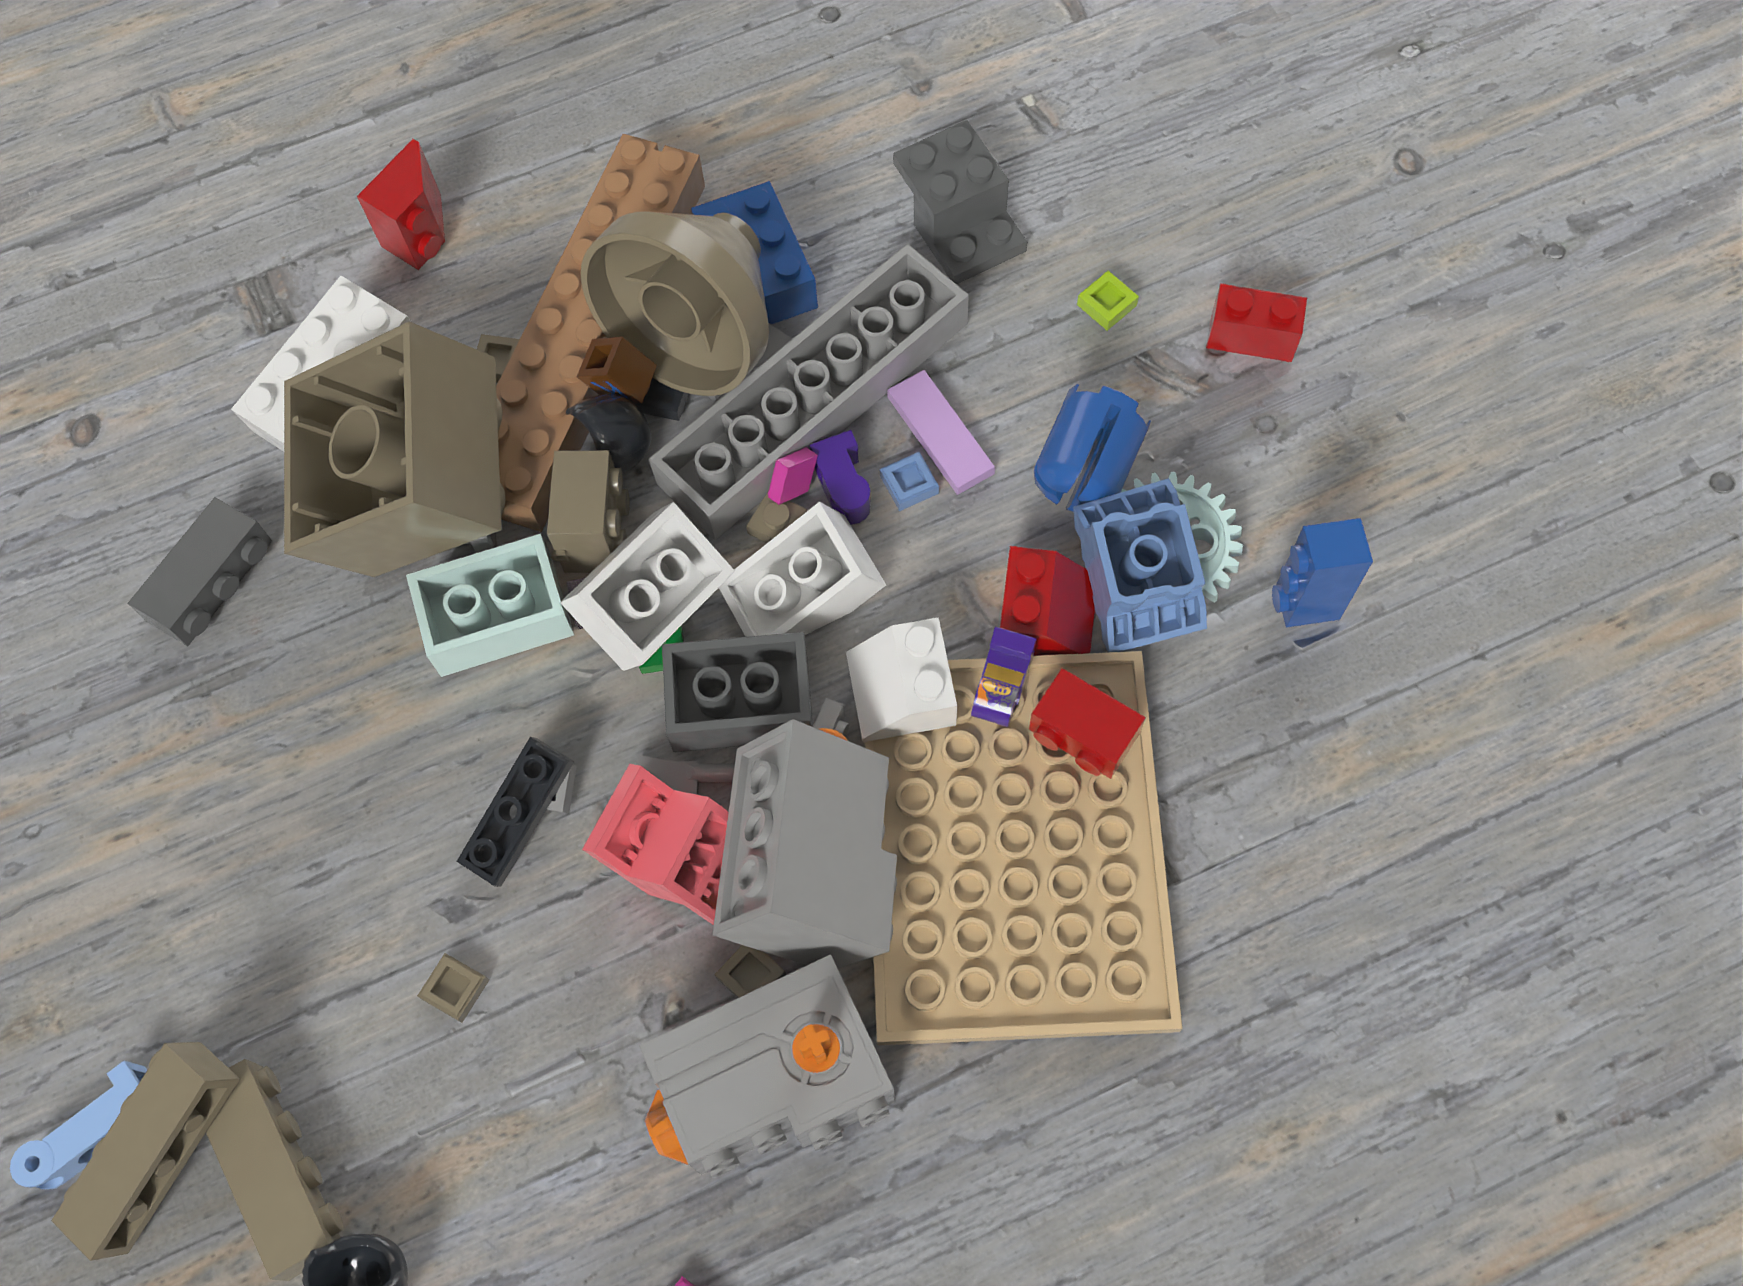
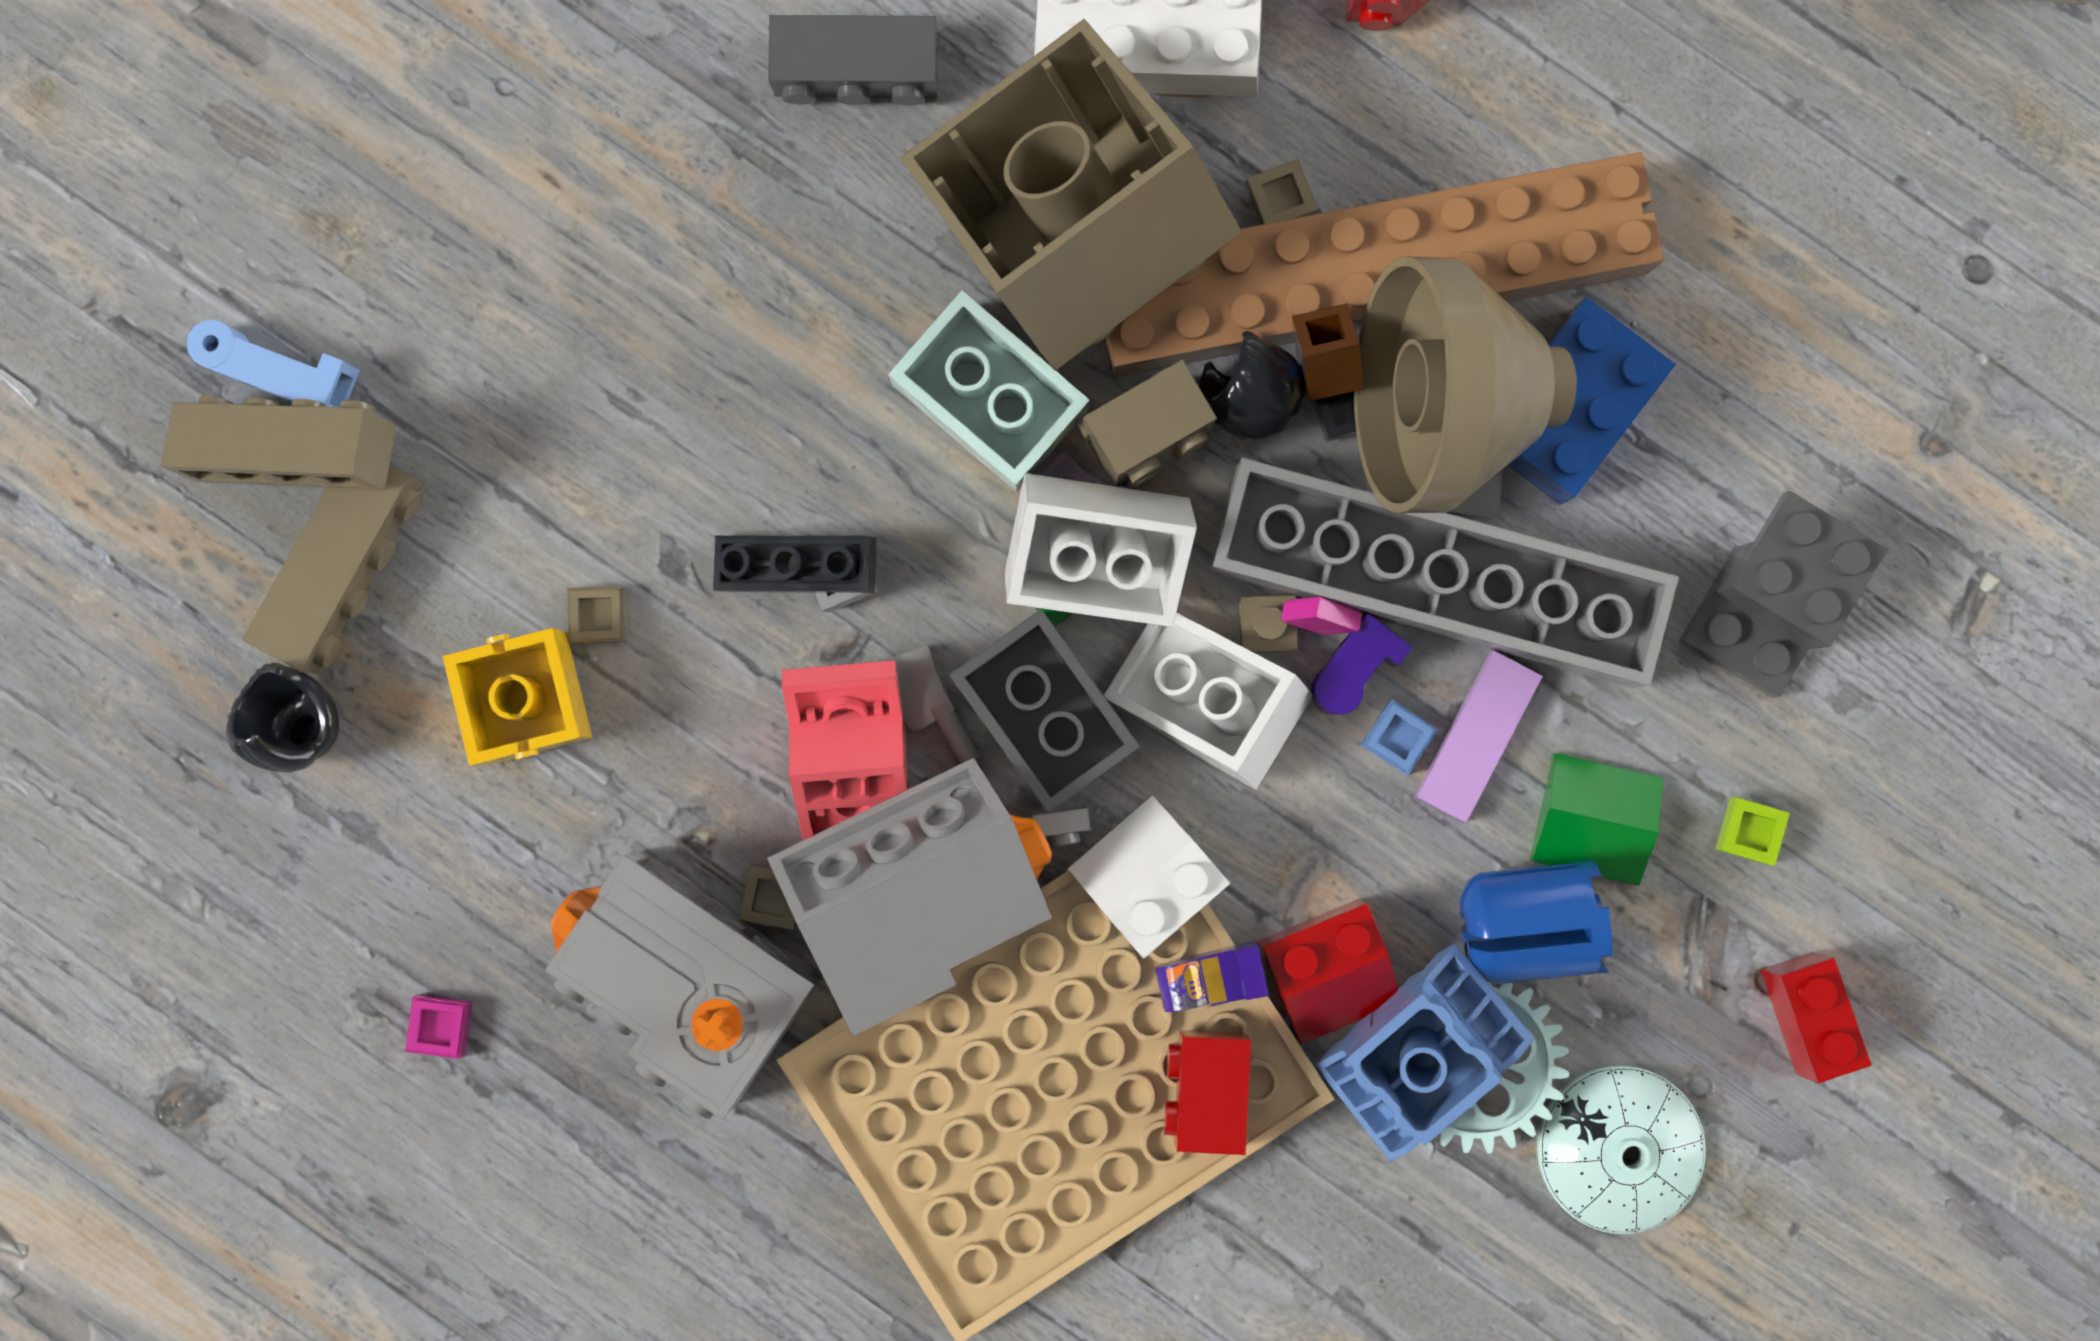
camera: 55 degrees right, 20 degrees up
blue brick [1272,518,1373,628] -> none
none -> yellow brick [442,628,593,766]
none -> green slope [1530,753,1663,886]
none -> light aqua dish [1537,1065,1706,1234]

